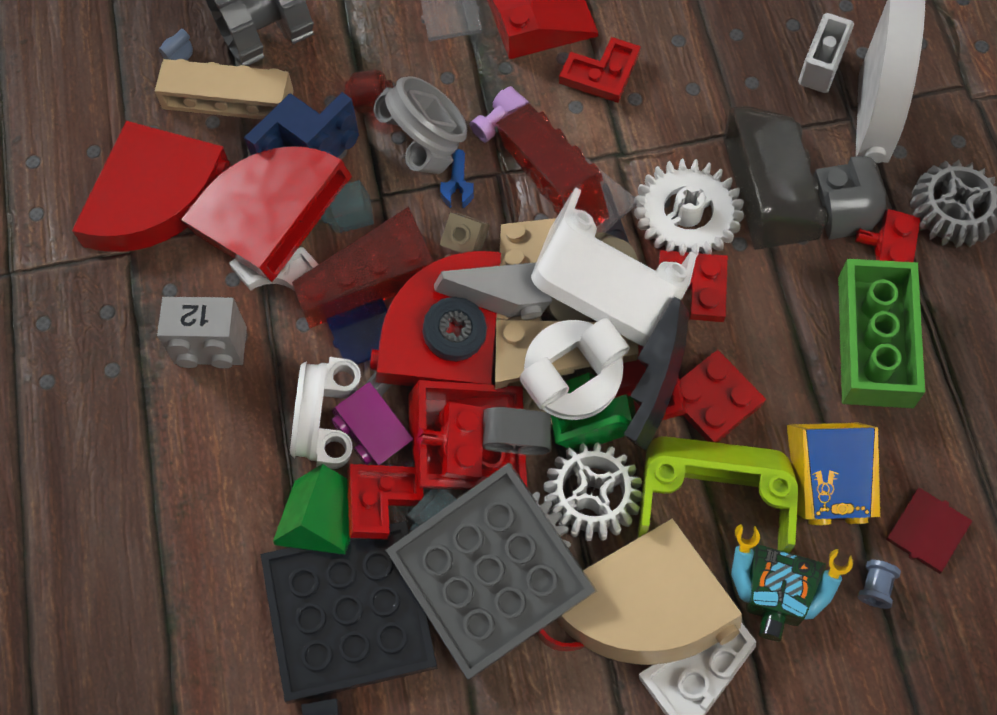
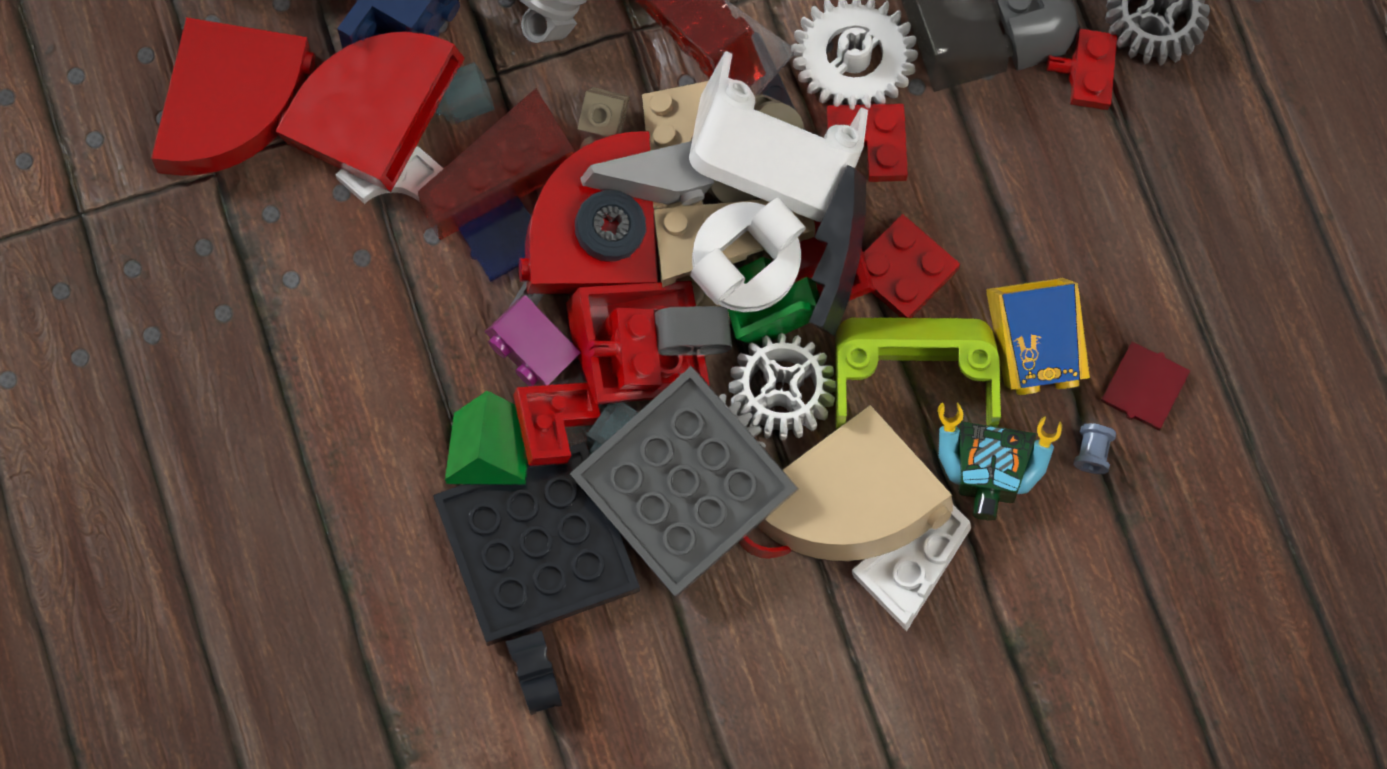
camera: 10 degrees left, 5 degrees up
light grey brick [157,297,247,368] -> none
white piece [290,357,361,469] -> none
blue bar [440,149,474,208] -> none
bright green brick [838,259,925,408] -> none

